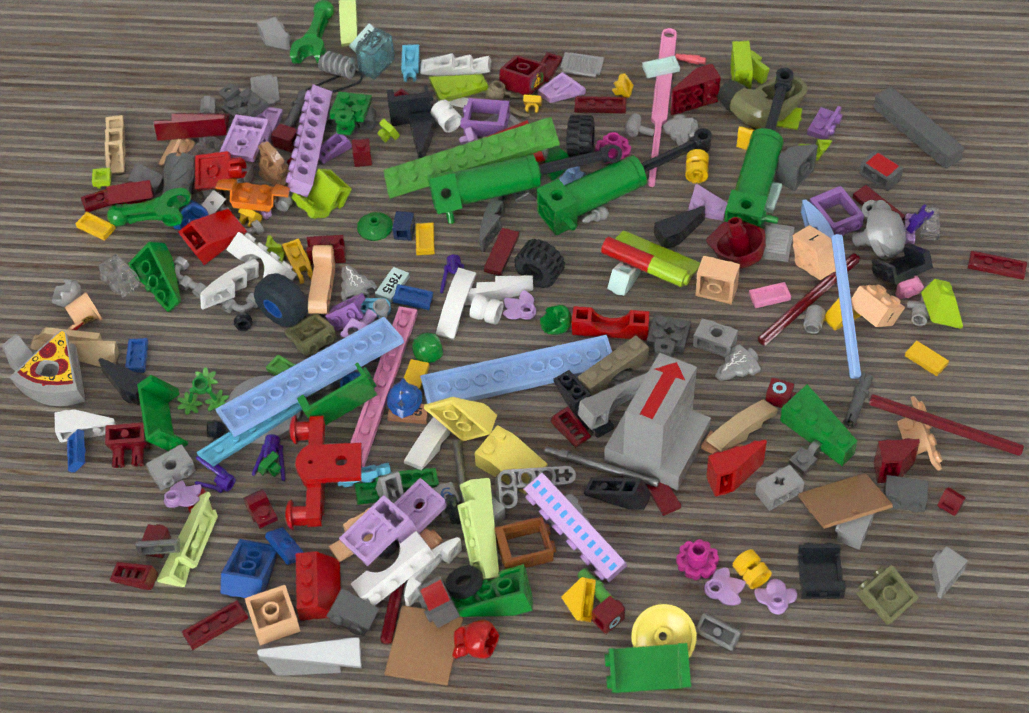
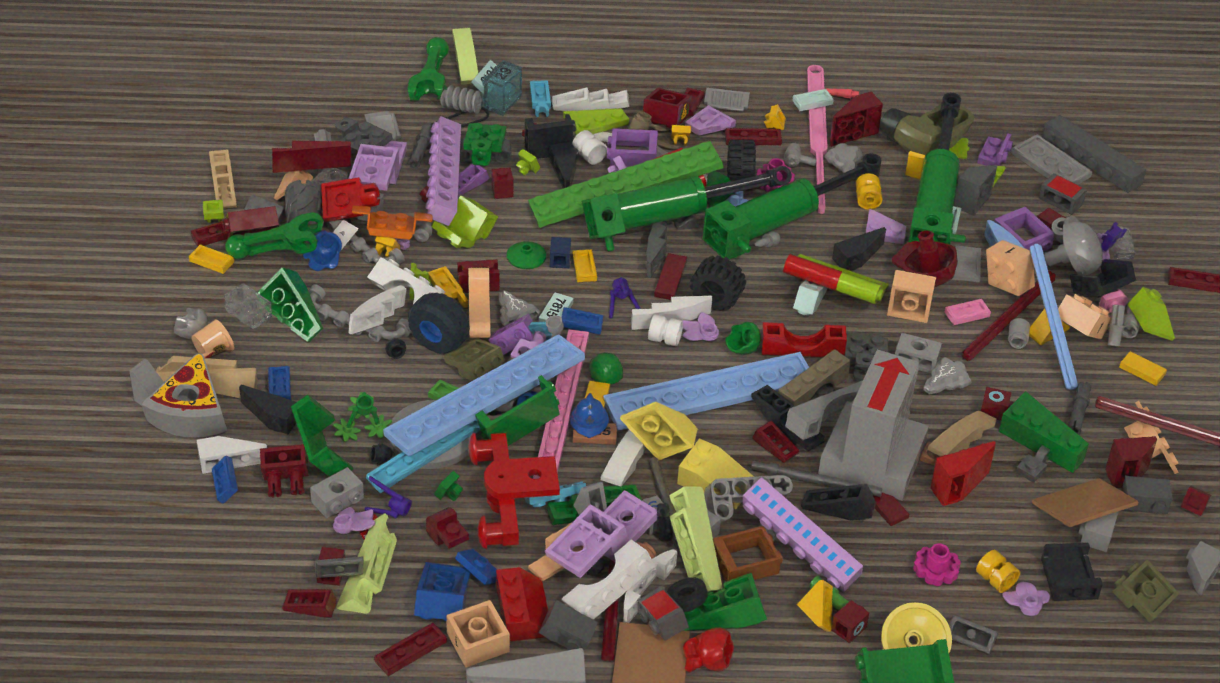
camera: 10 degrees left, 10 degrees down
red slope [178,209,247,265] -> none
dark purple plant [252,434,285,481] -> none
light grey slope [257,17,291,50] -> none
medium nougat piece [258,141,289,187] -> none
dark red brick [271,124,299,153] -> none
white slope [436,268,476,340] -> none
lavender plate [704,568,746,606] -> none
lime window [730,41,753,89] -> none
lime slope [751,50,770,84] -> none
light grey brick [755,465,804,511] -> none
none -> light grey tile [1011,134,1092,185]
none -> light grey axle [1107,305,1125,346]

